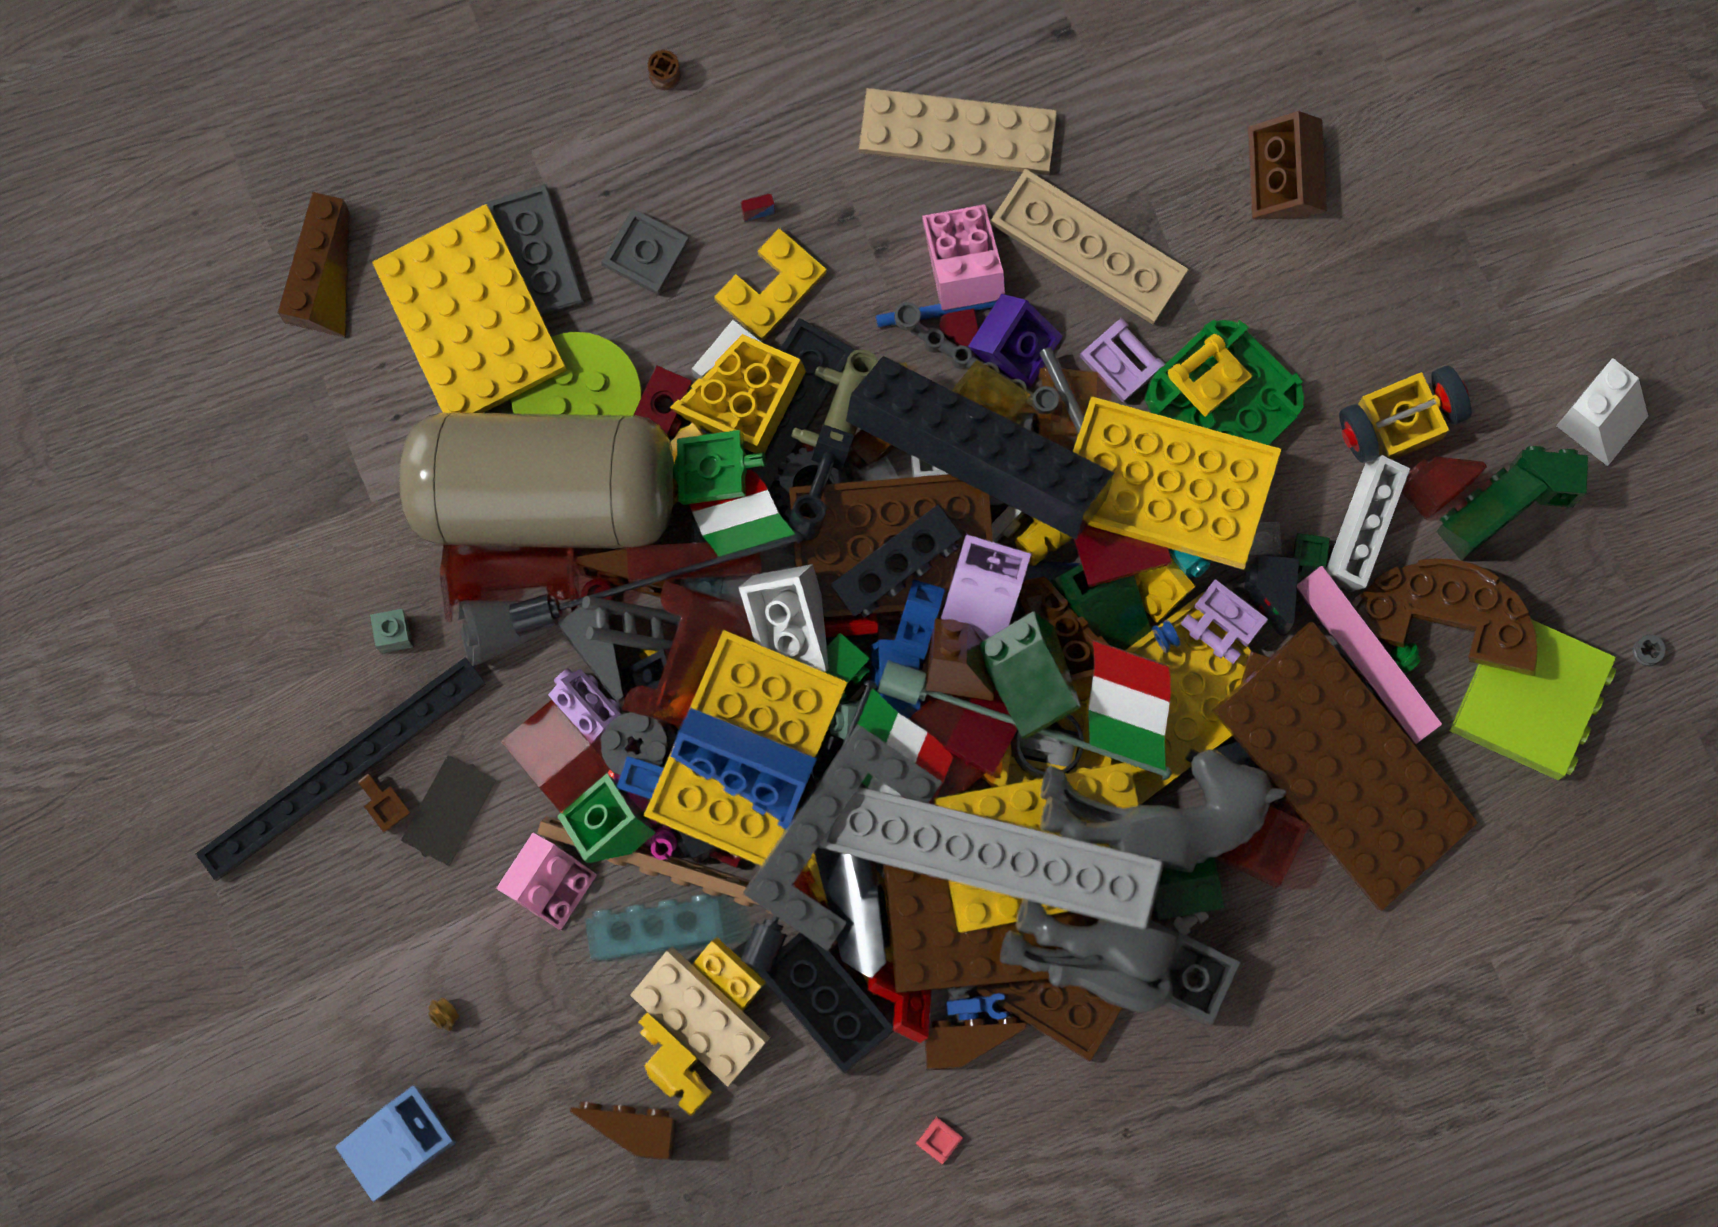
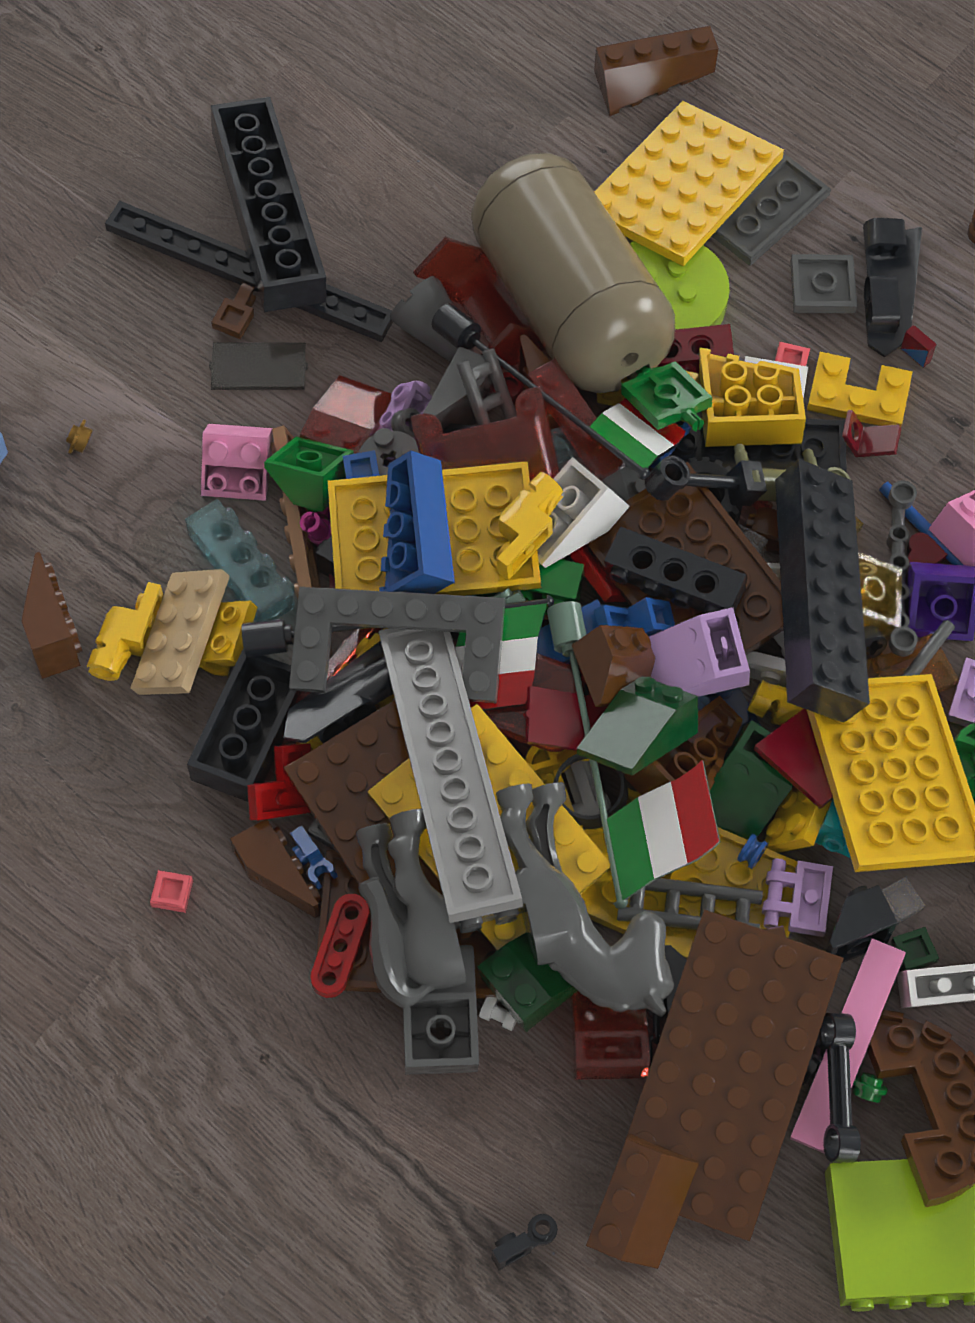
camera: 60 degrees right, 15 degrees down
sand green brick [370,608,413,653] -> none
none -> black brick [211,97,326,312]
none -> red plate [311,894,370,998]
none -> dark grey bush [391,408,421,437]
none -> black plate [491,1214,558,1271]
none -> yellow plate [497,472,563,580]
none -> reddish brown slope [586,1134,699,1269]
none -> dark grey bar [617,878,763,930]
none -> coral tile [775,342,810,366]
none -> black piece [819,1013,861,1163]
none -> dark red bracket [842,410,901,457]
none -> black panel [863,218,922,357]

